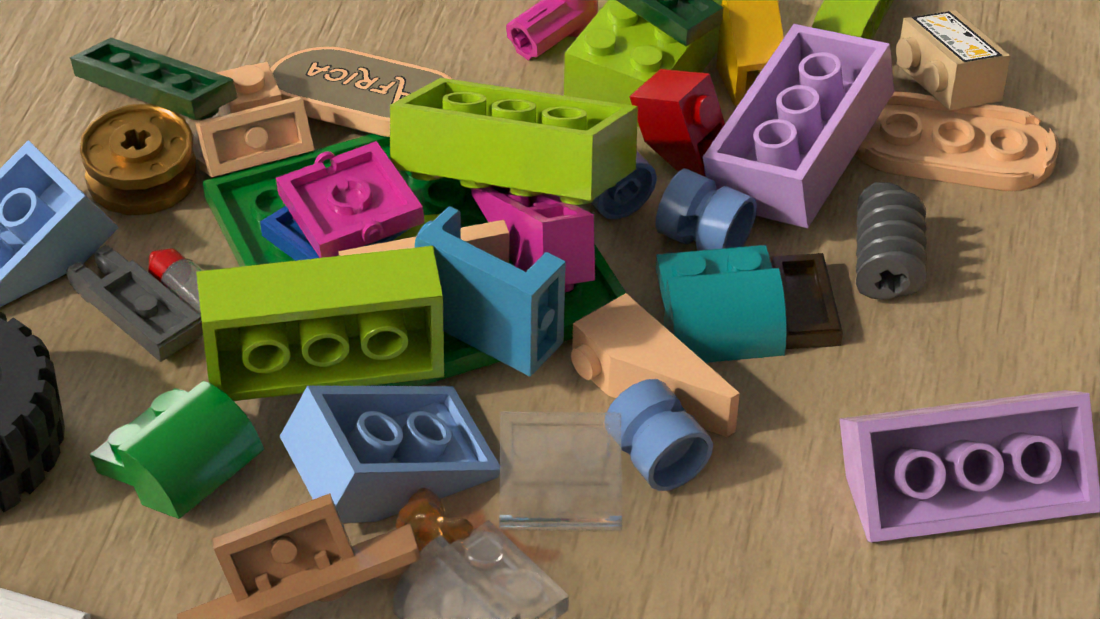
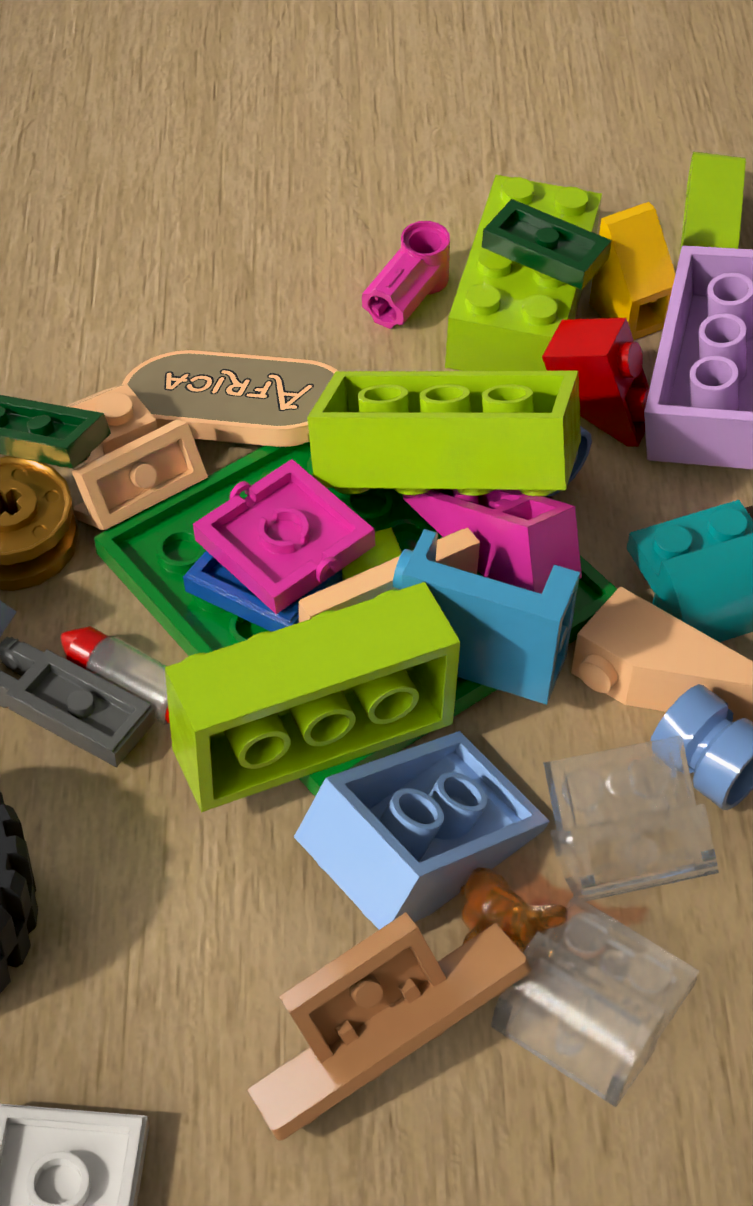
camera: 15 degrees left, 5 degrees up
green brick [89,380,265,519] -> none
medium blue wheel [655,168,757,251] -> none

